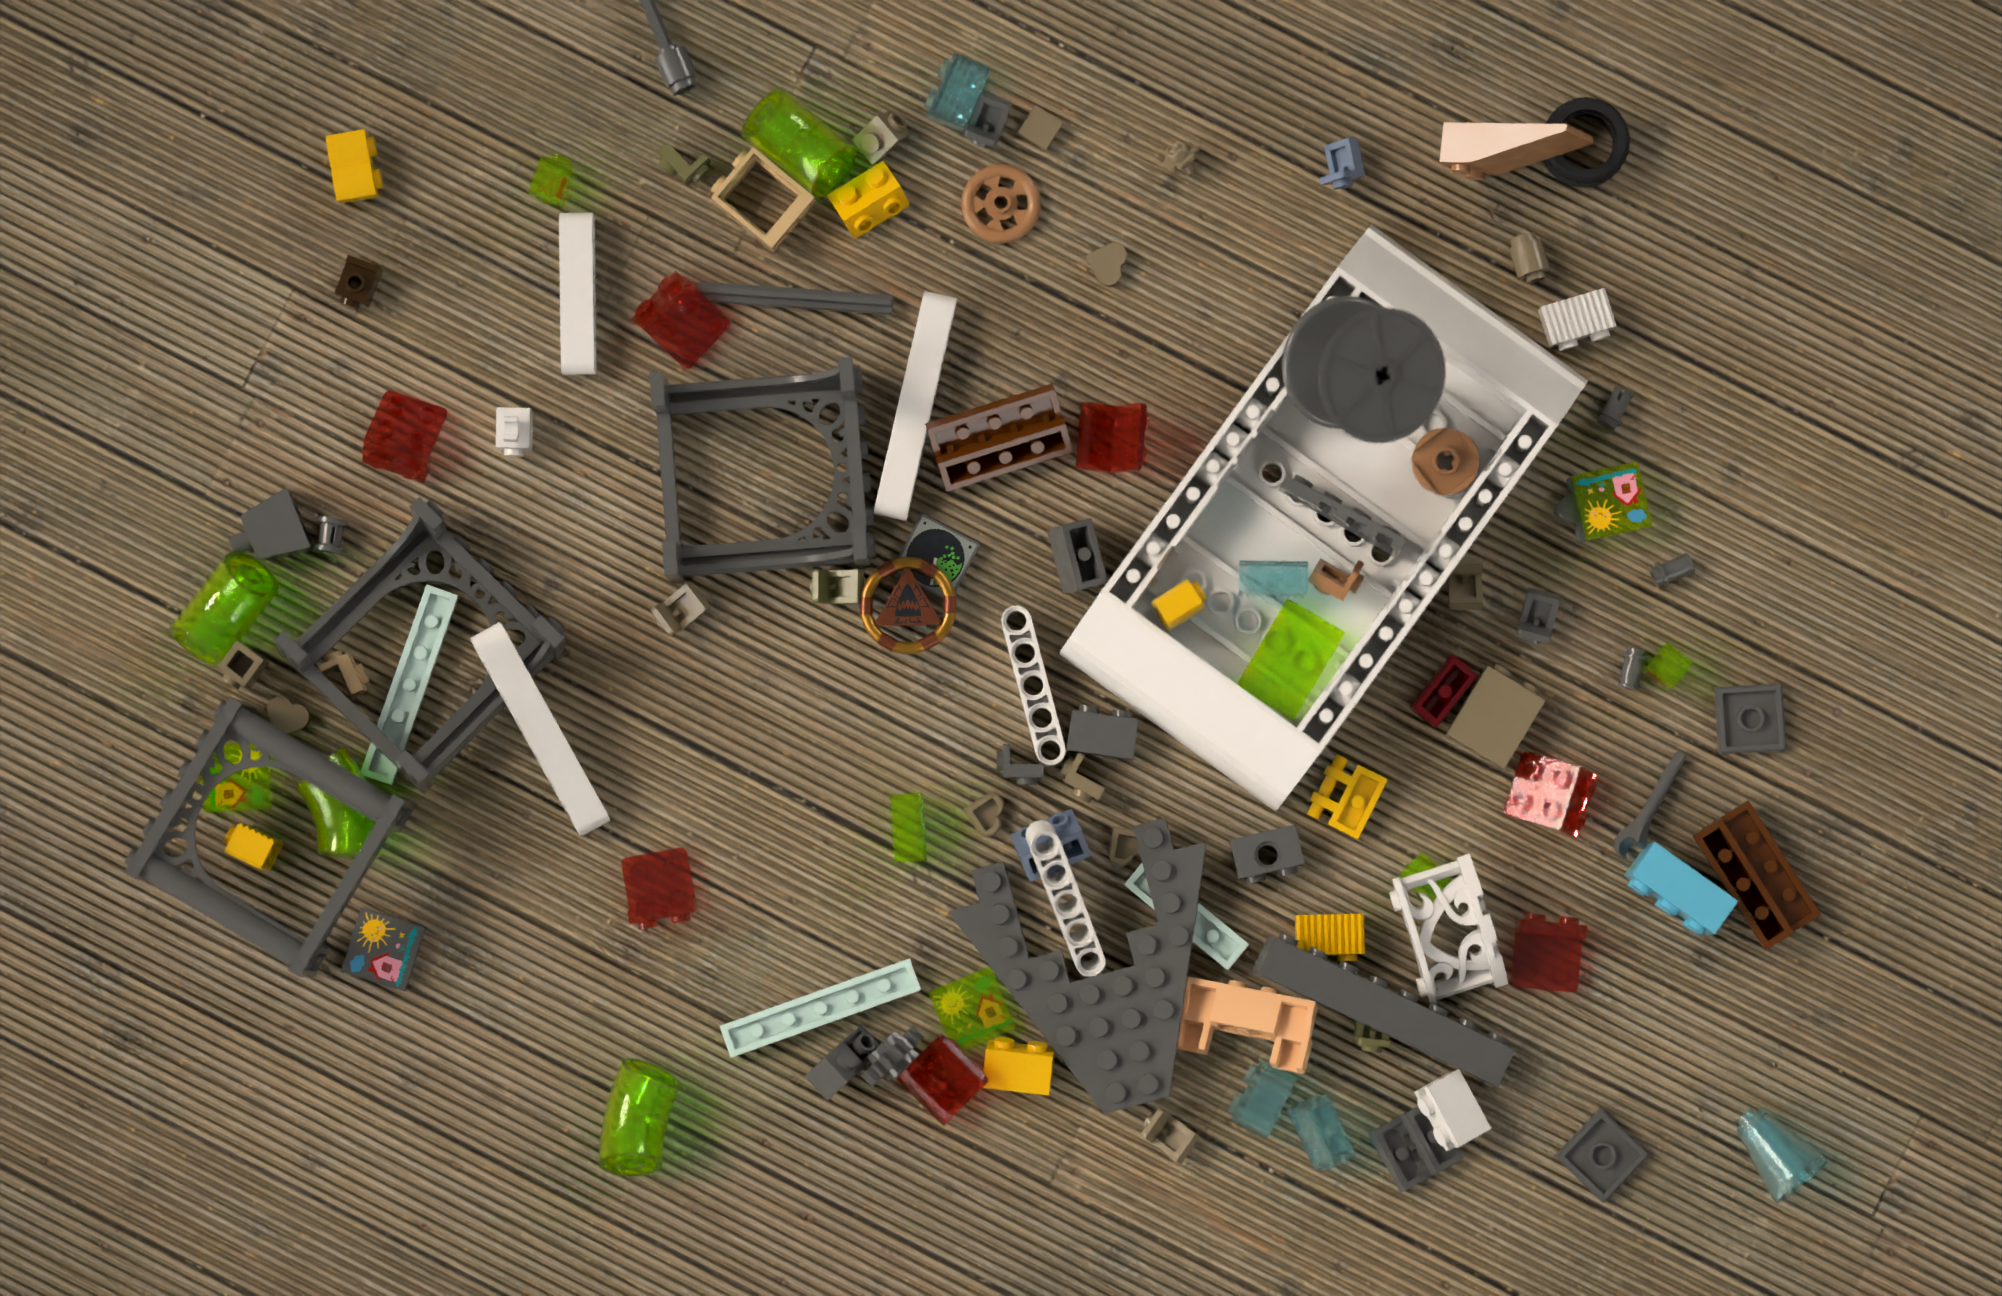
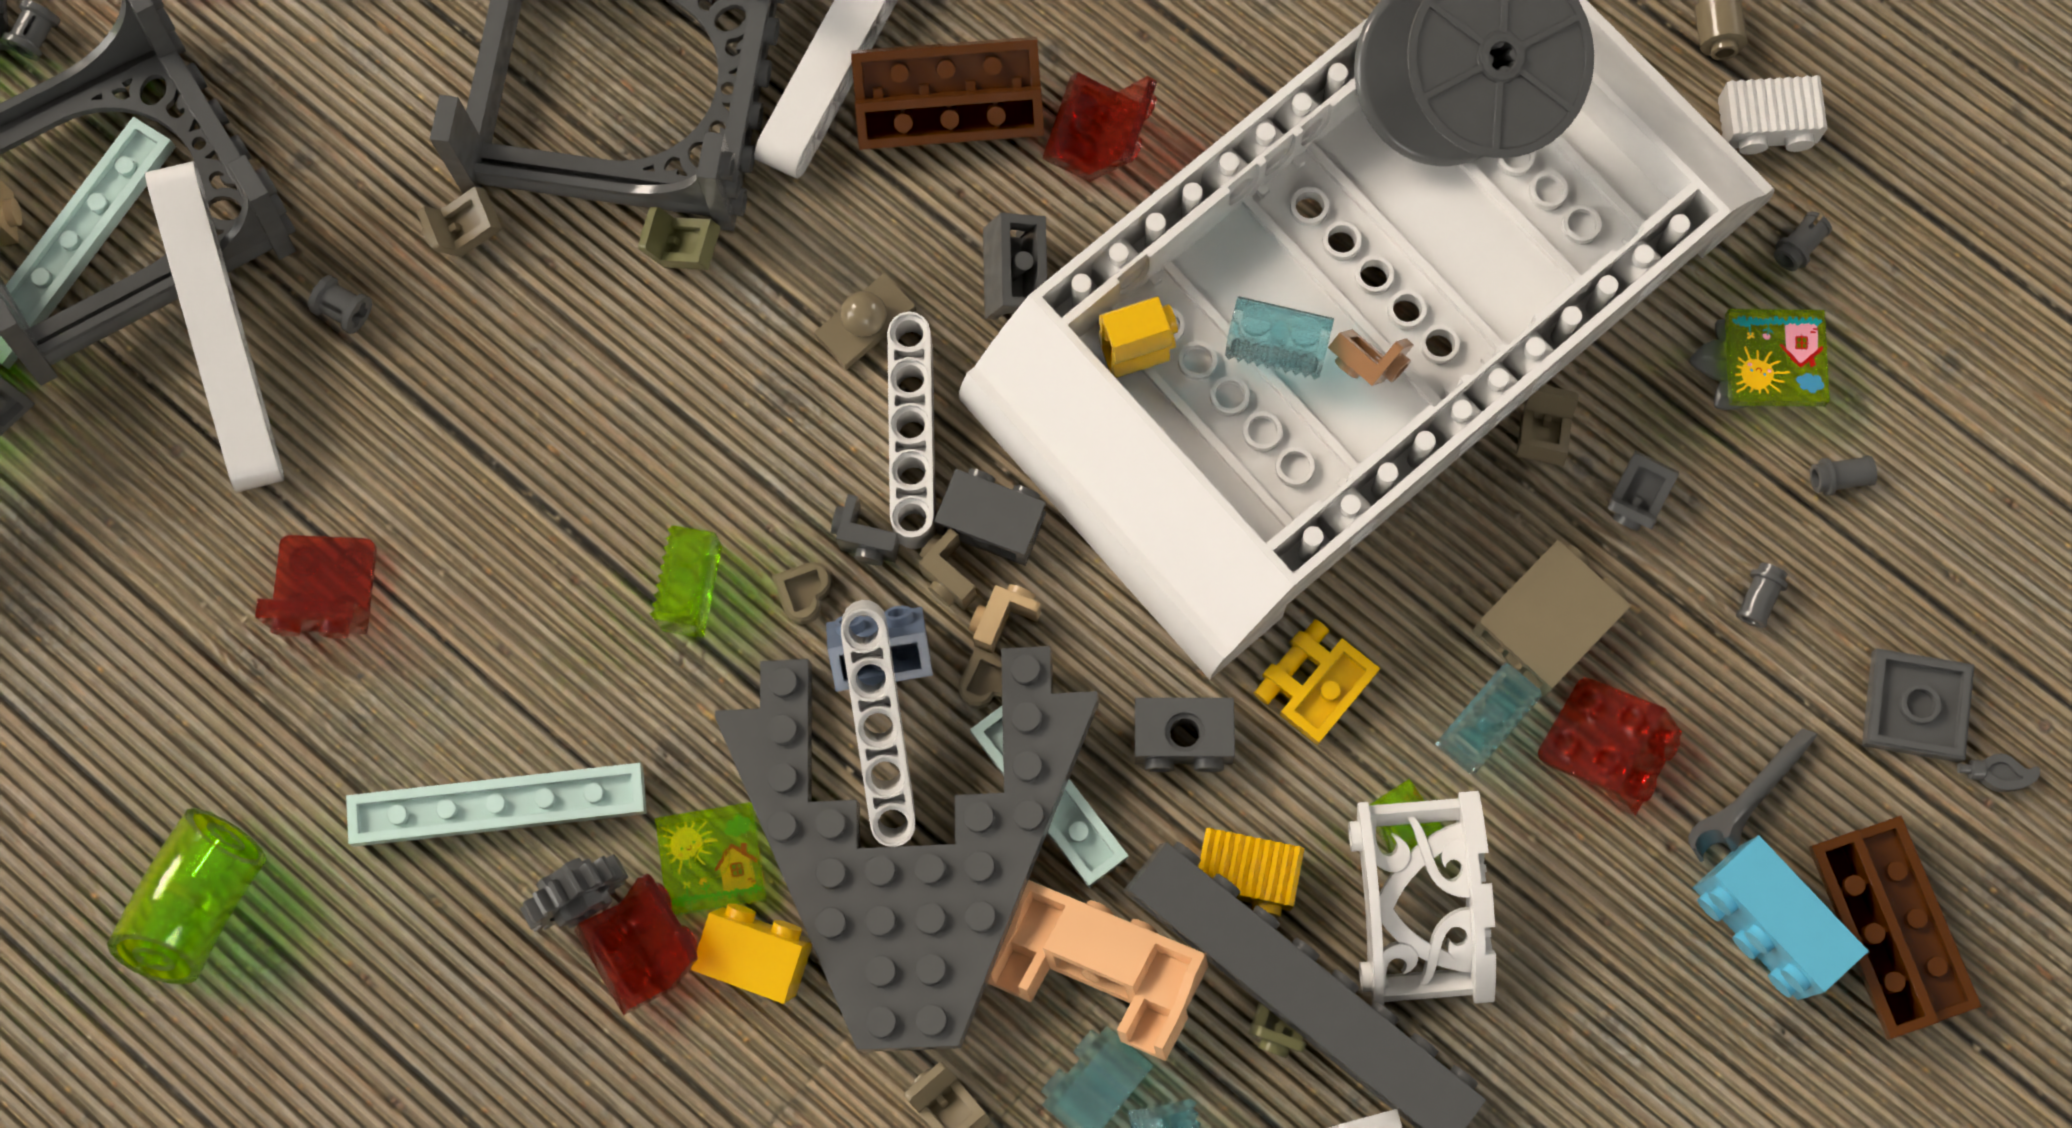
camera: 15 degrees right, 10 degrees down
dark grey slope [805,1025,880,1101] -> none
piece [859,557,957,654] -> none
tile [893,513,981,600] -> none
clear neon green tile [1237,598,1345,720] -> none
dark grey wing [1279,475,1407,558] -> none
dark red brick [1409,654,1478,728] -> none
medium nougat plate [1411,428,1479,496] -> none
clear red bracket [1511,913,1587,992] -> none
clear neon green brick [1642,642,1694,691] -> none
none -> dark grey bush [308,275,372,334]
none -> dark tan tile [814,273,916,370]
none -> tan bracket [969,584,1041,654]
none -> clear light blue brick [1436,662,1541,774]
none -> dark grey piece [1957,753,2040,792]

